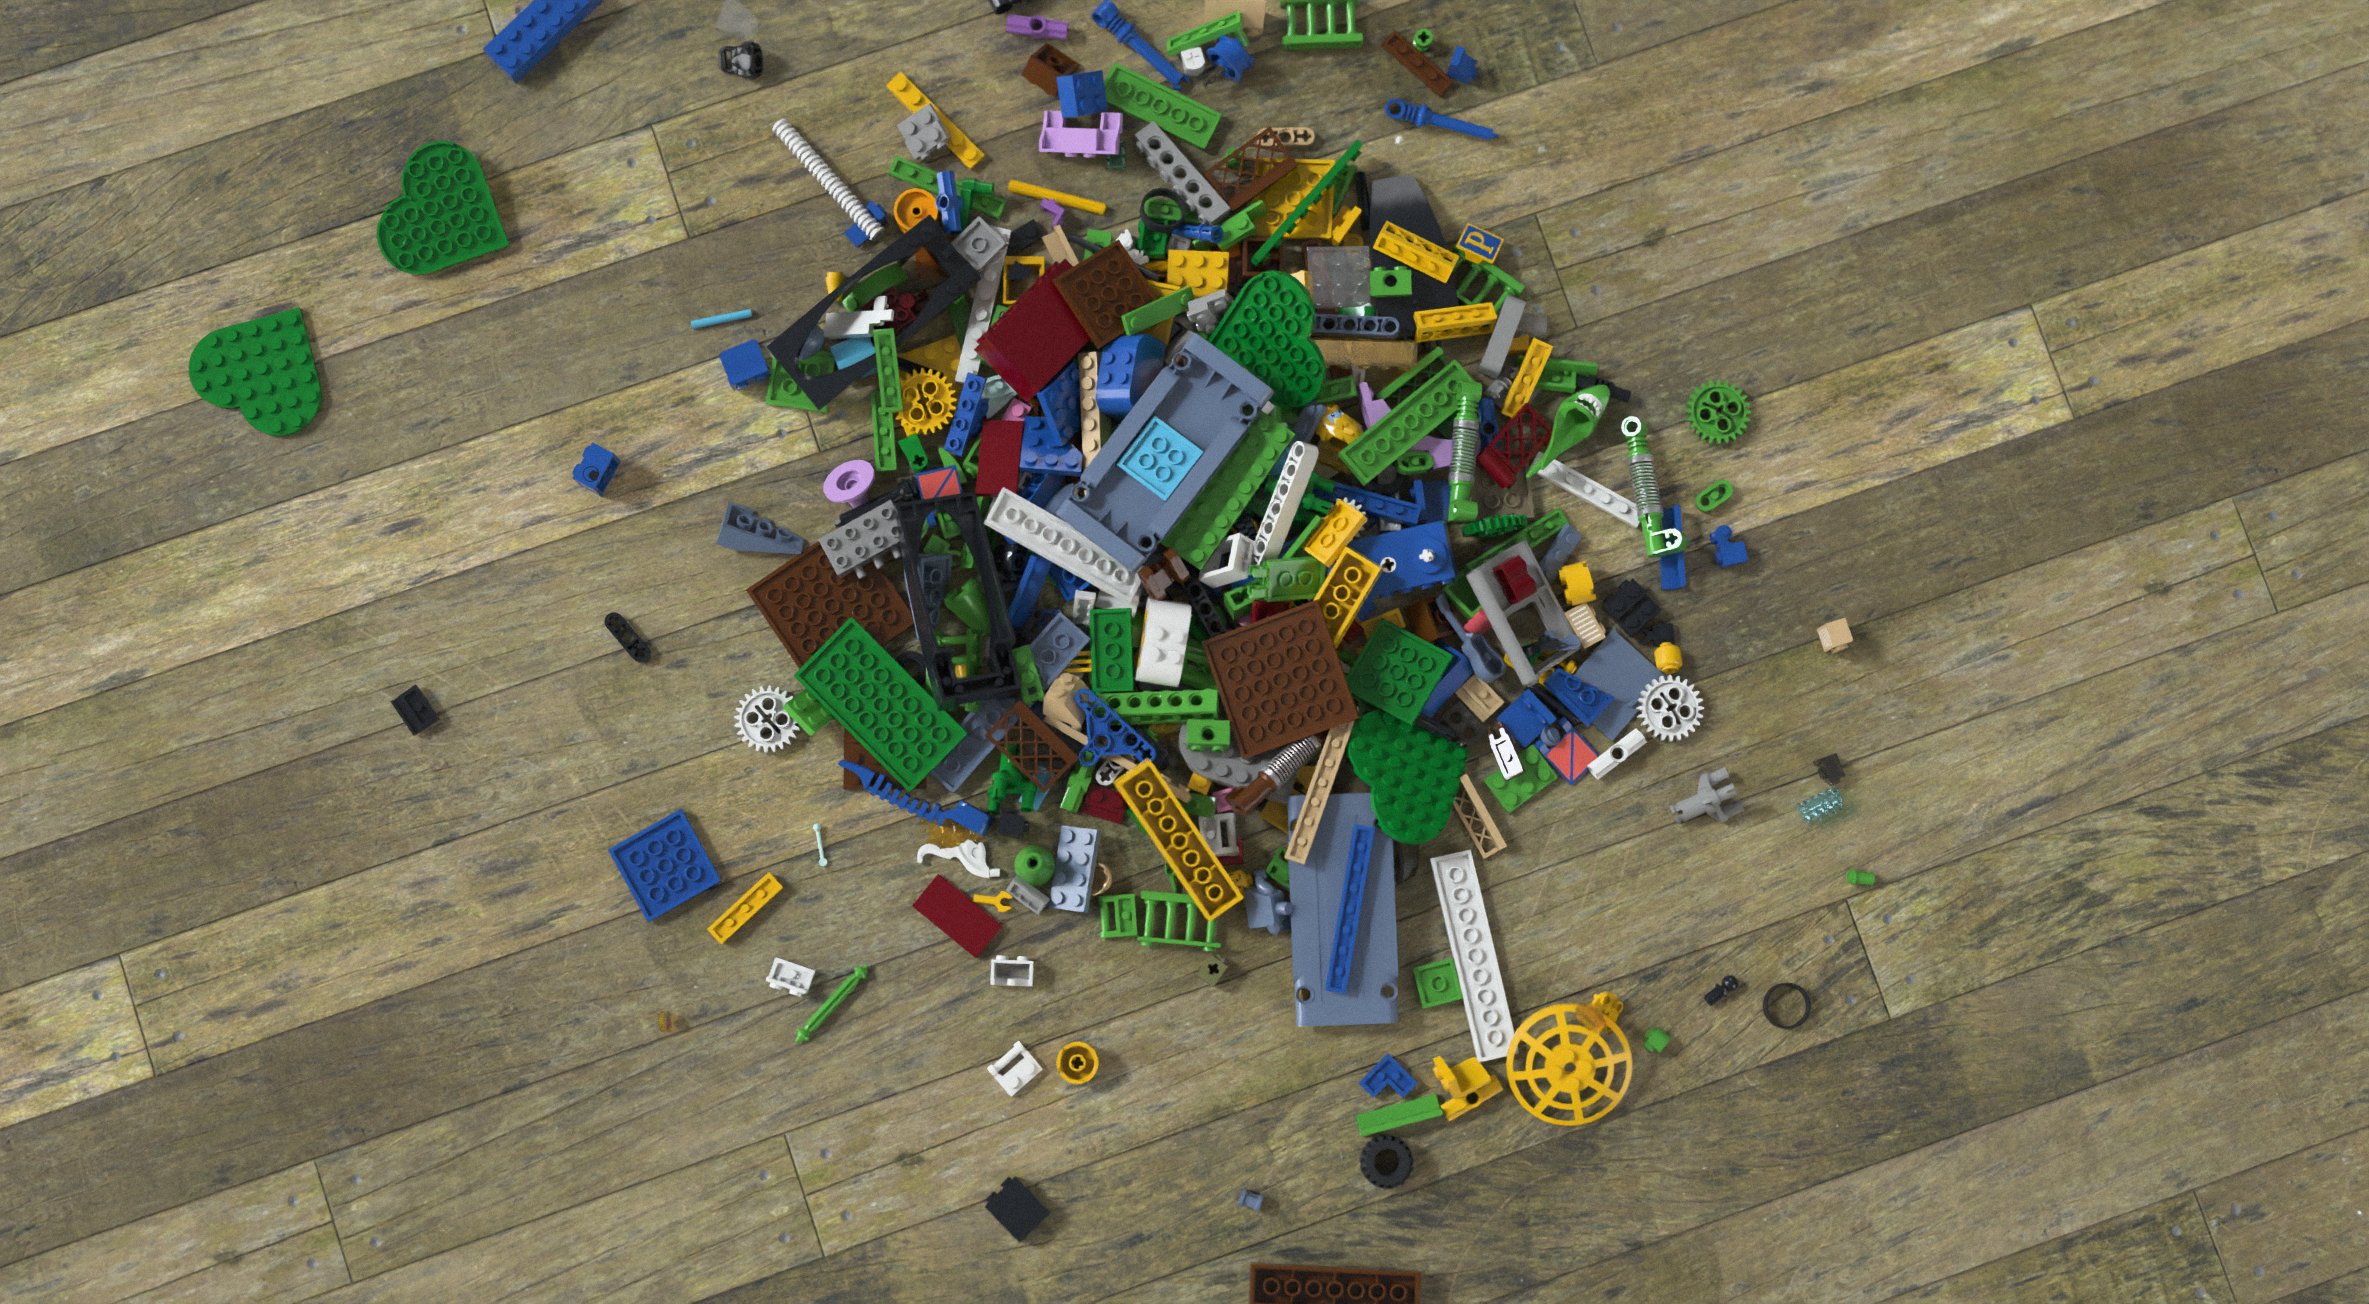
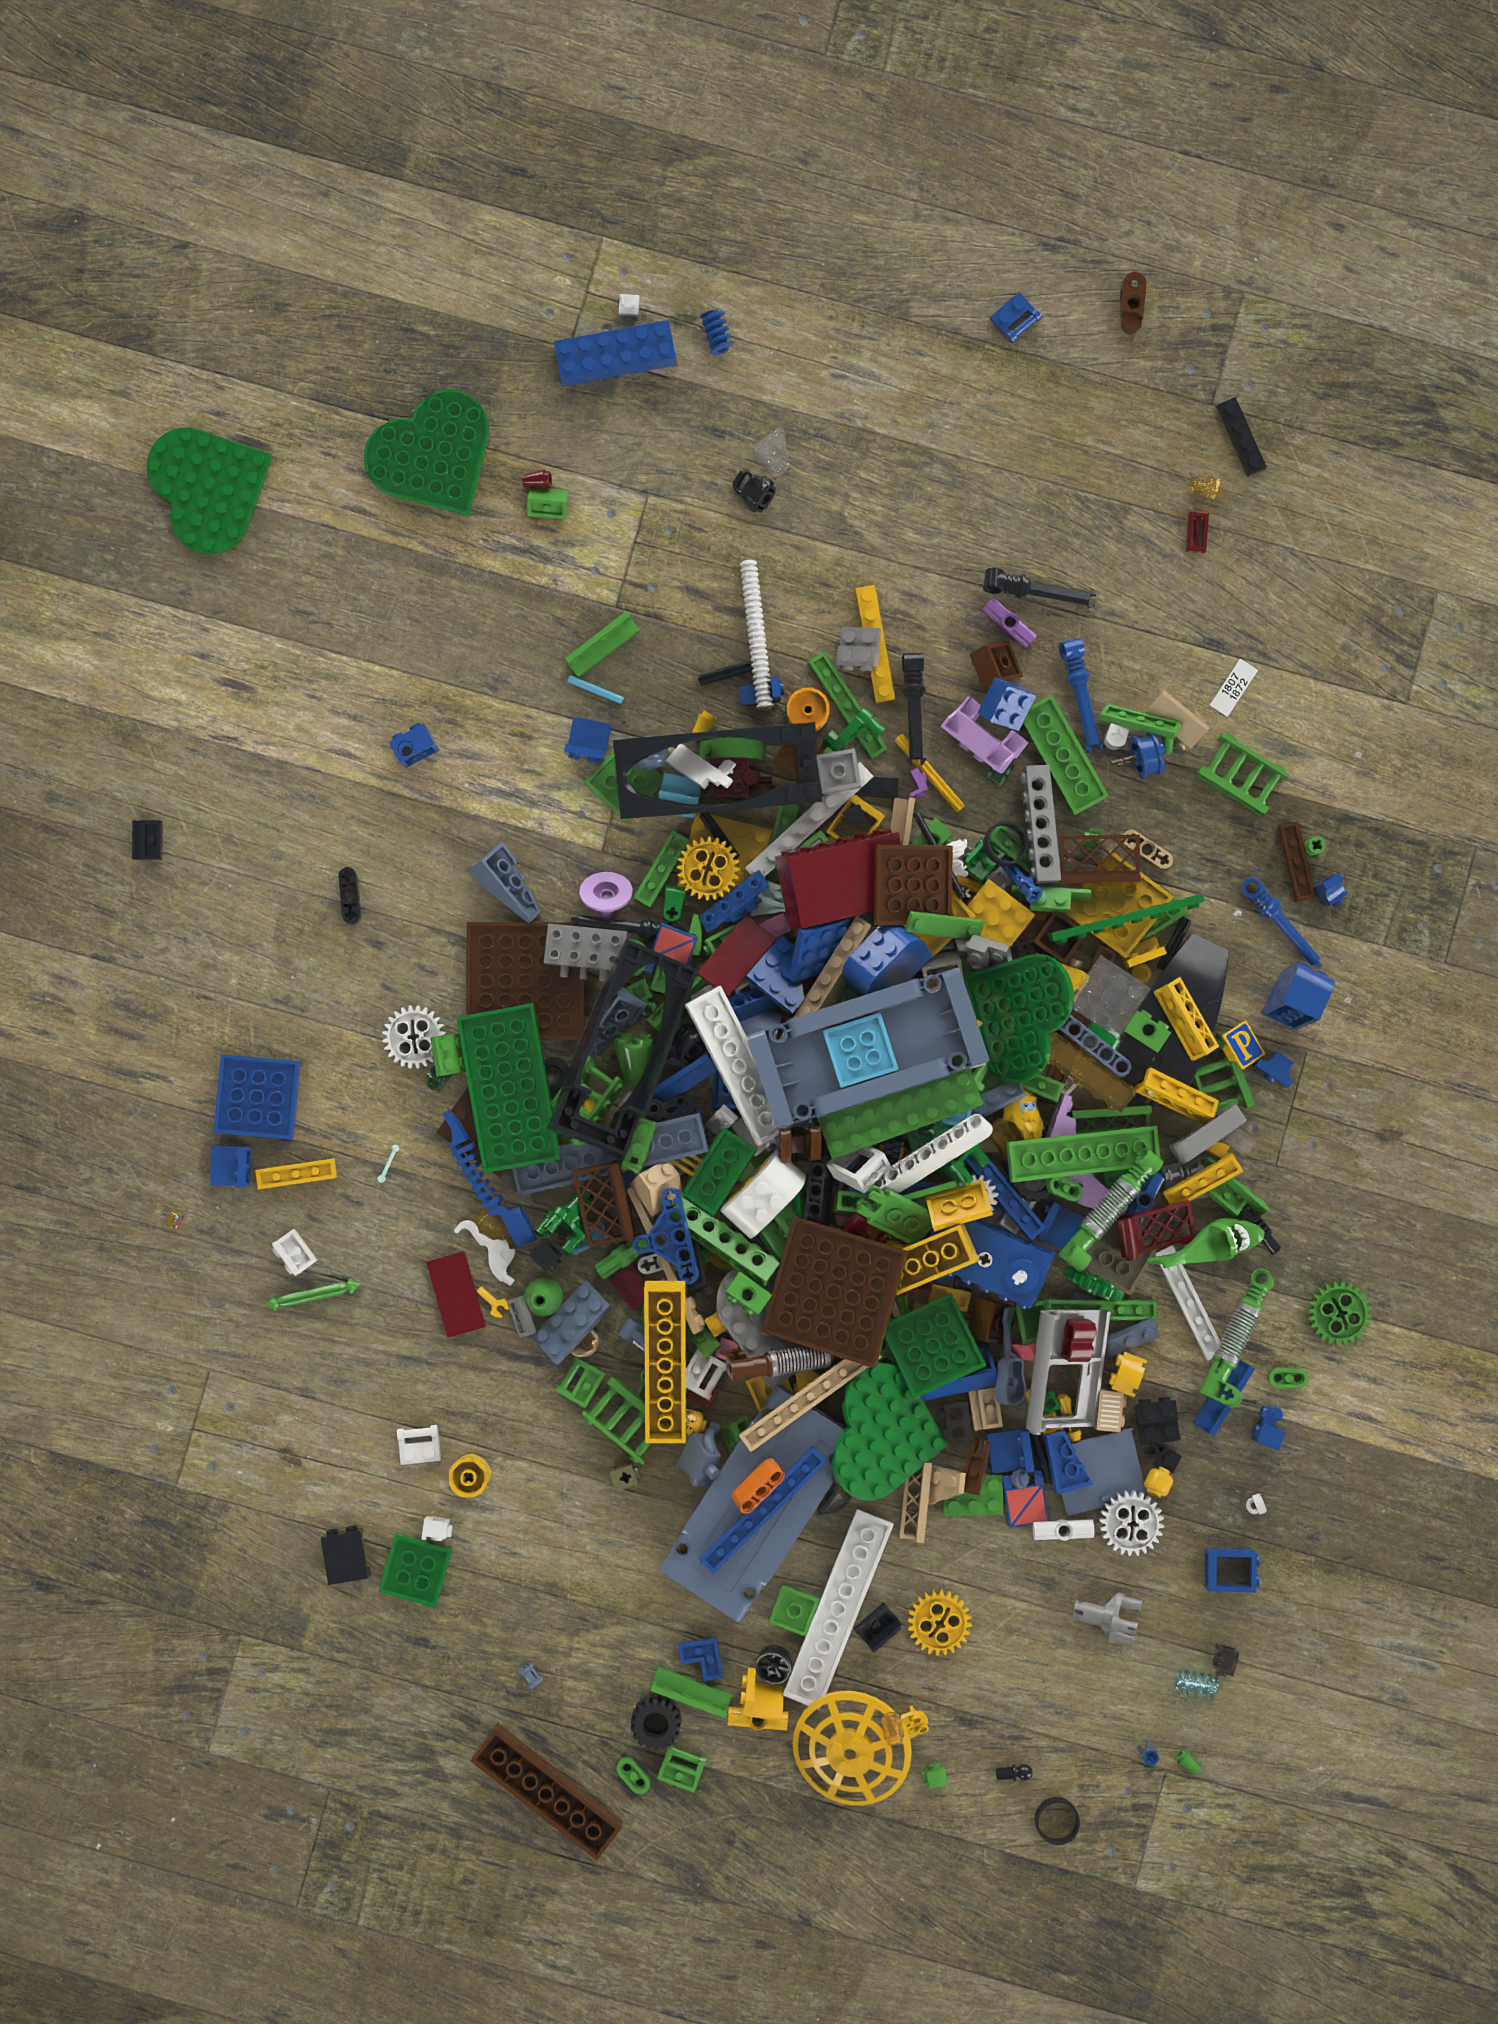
camera: 45 degrees right, 5 degrees up
bright green piece [873,328,903,412] -> none
blue piece [936,171,963,235] -> none
window [990,956,1034,986] -> none
black axle [1415,713,1456,742] -> none
black plate [1521,635,1560,656] -> none
sand blue piece [1544,631,1581,651] -> none
tan brick [1817,618,1853,654] -> none
none -> blue bracket [210,1146,251,1187]
none -> green plate [378,1532,453,1608]
none -> white brick [421,1516,453,1541]
none -> clear green bracket [424,1065,453,1092]
none -> dark red cone [522,469,552,489]
none -> bright green panel [527,487,569,519]
none -> bright green fence [565,611,640,678]
none -> bright green plate [617,1757,650,1794]
none -> sand blue piece [618,1317,645,1352]
none -> bright green plate [657,1744,707,1793]
none -> black axle [698,660,754,686]
none -> orange beam [731,1458,785,1514]
none -> black wheel [756,1645,793,1684]
none -> black bracket [854,1602,903,1652]
none -> black piece [902,653,926,766]
none -> yellow gear [907,1589,972,1656]
none -> tan wing [928,1466,966,1505]
none -> black bush [953,1275,975,1293]
none -> blue piece [1137,1740,1159,1766]
none -> blue window [1204,1547,1260,1593]
none -> white tile [1246,1493,1267,1514]
none -> blue brick [1252,1051,1294,1088]
none -> blue brick [1261,962,1335,1030]

